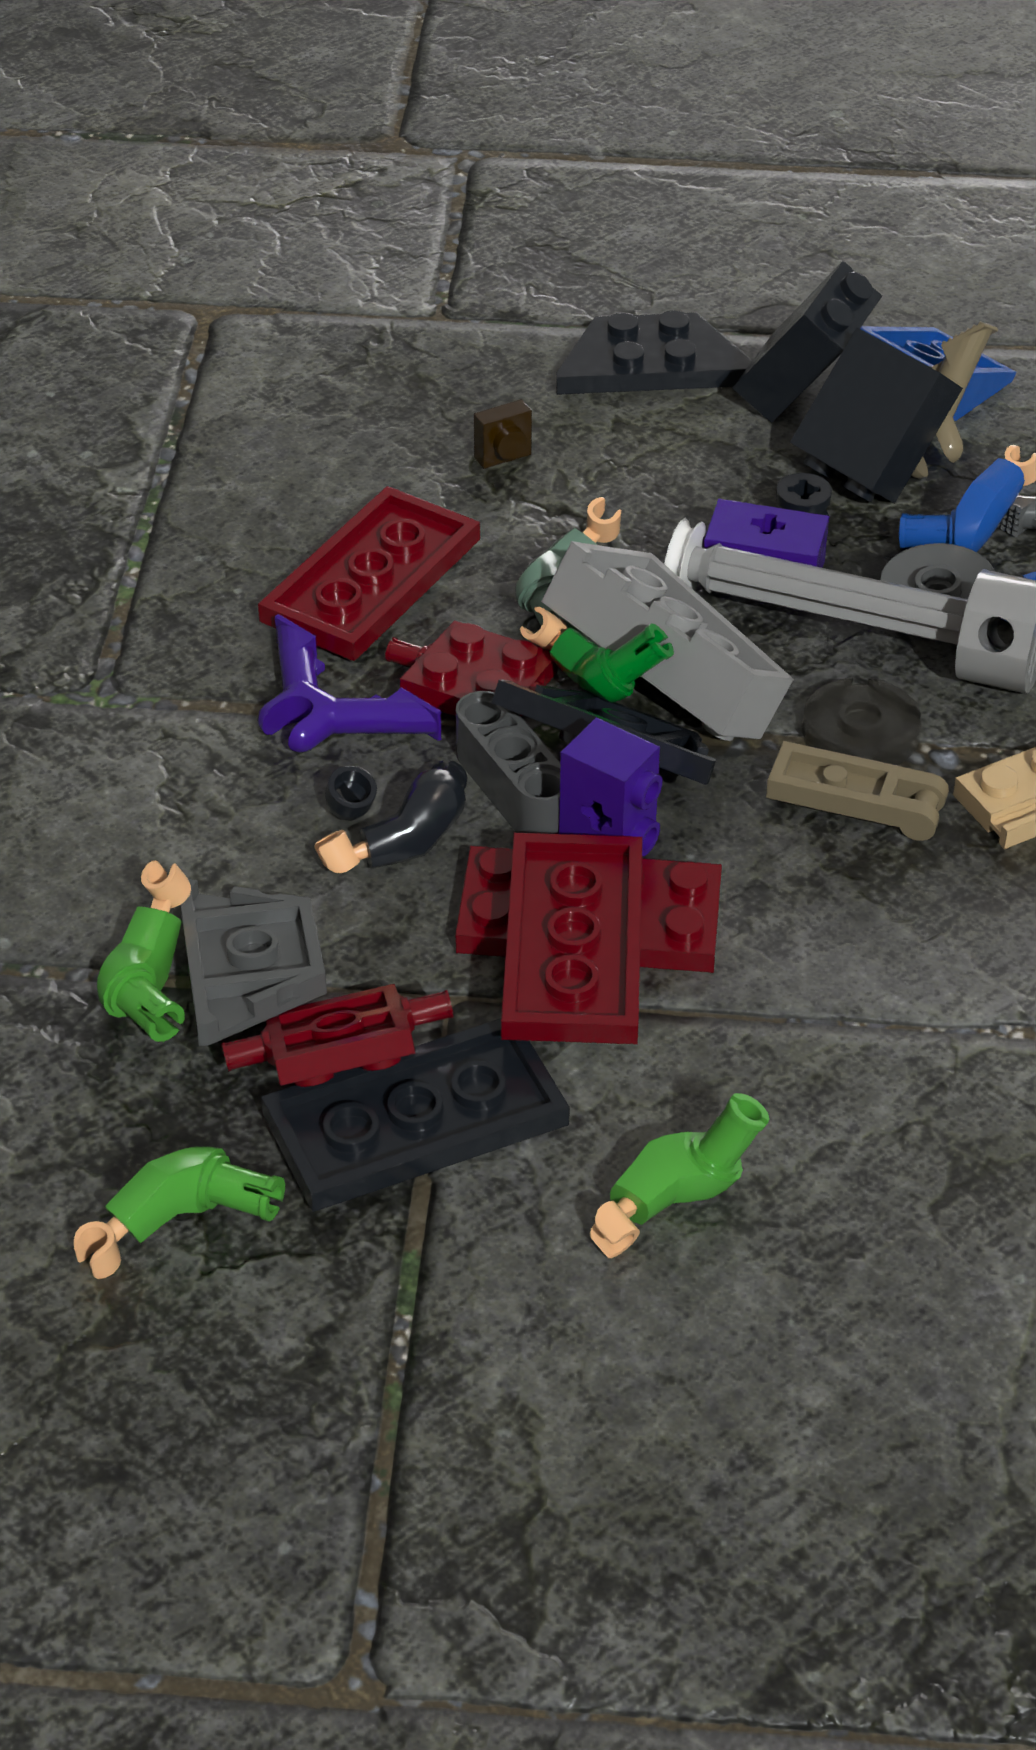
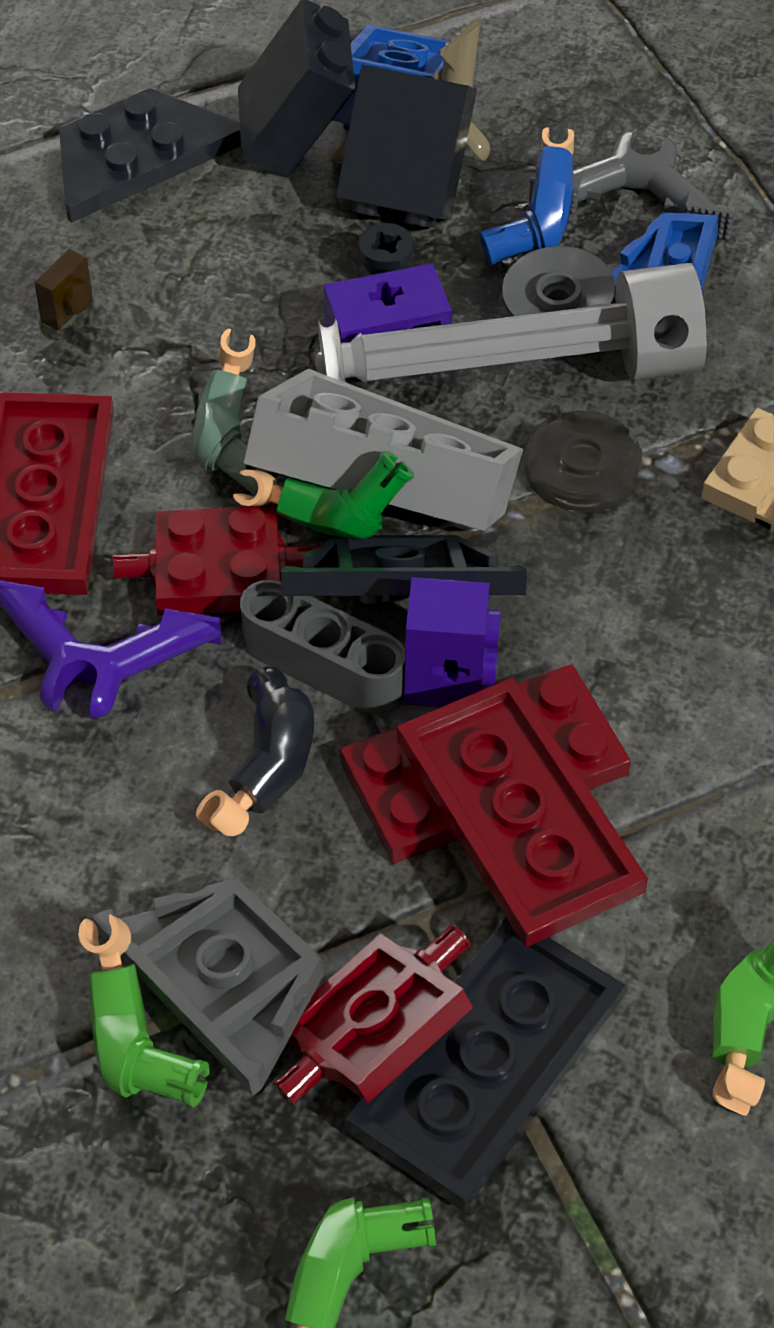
camera: 30 degrees left, 10 degrees up
black hinge [325,766,377,821] -> none
dark tan plate [766,741,949,841] -> none

